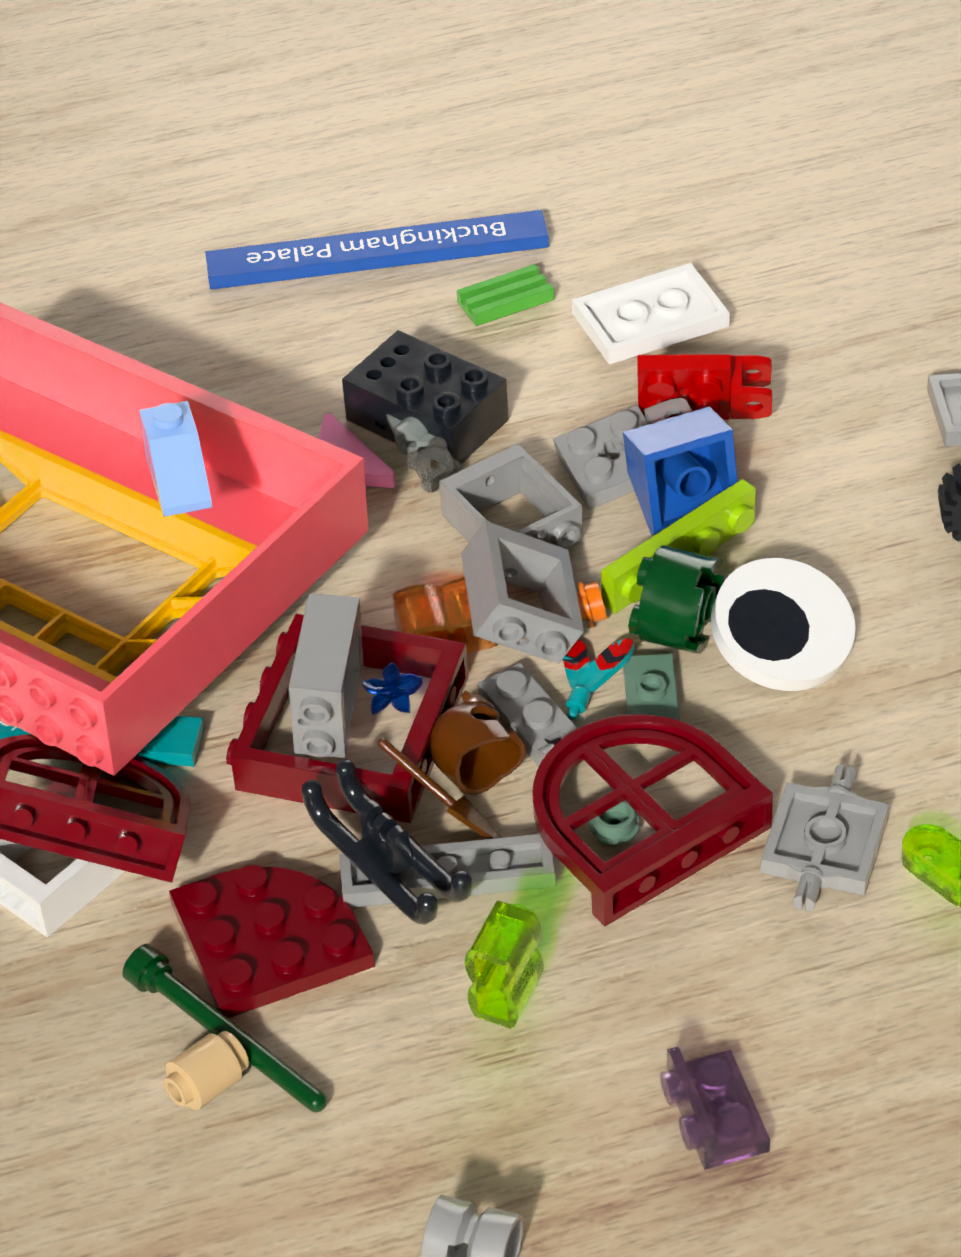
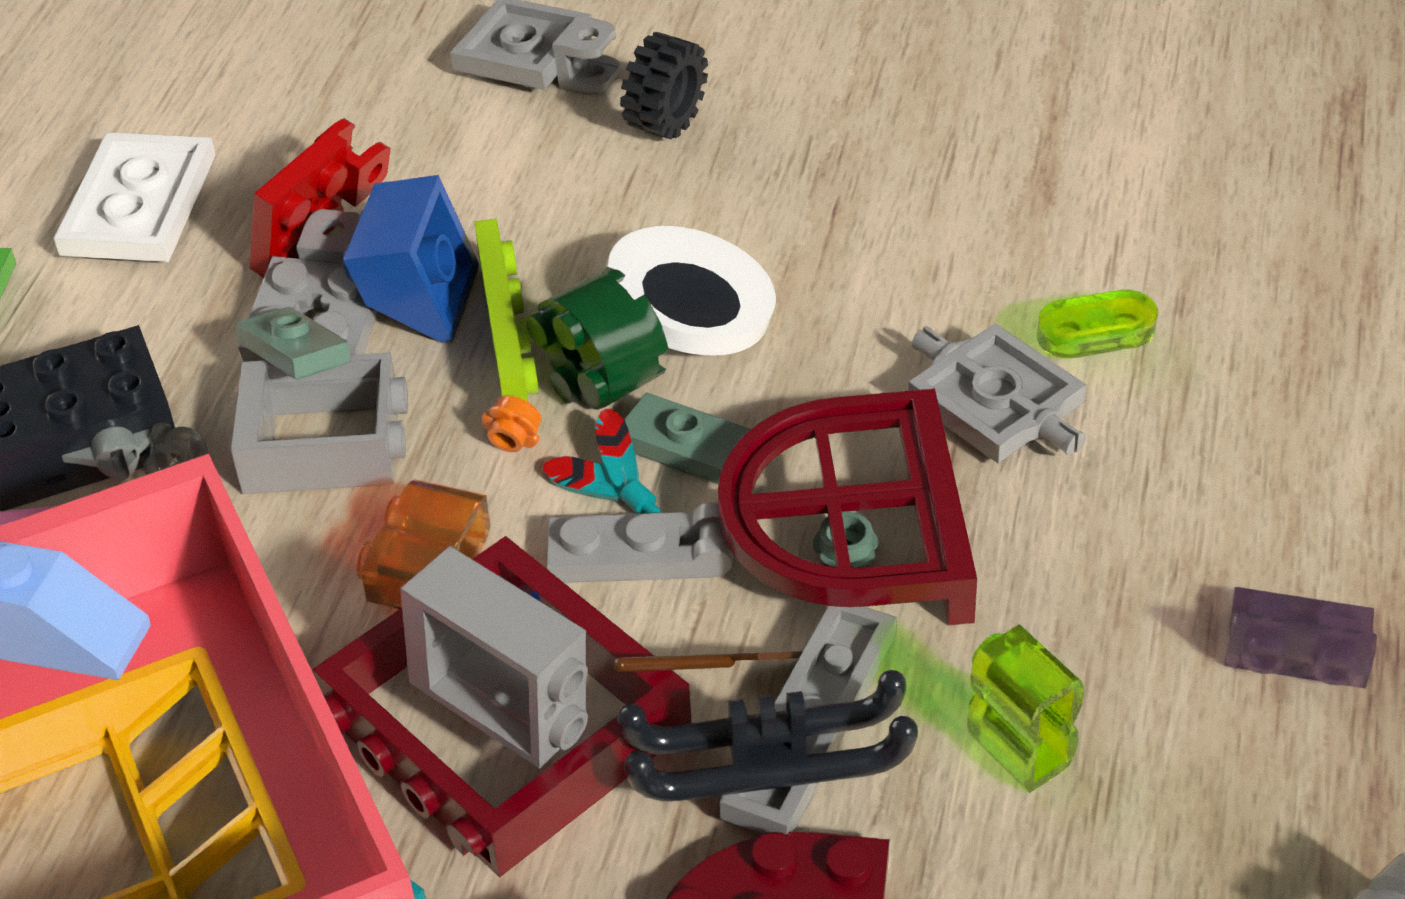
camera: 60 degrees left, 0 degrees up
reddish brown helmet [429,690,526,795] -> none
light grey window [461,521,584,664] -> none
none -> sand green plate [235,306,351,380]

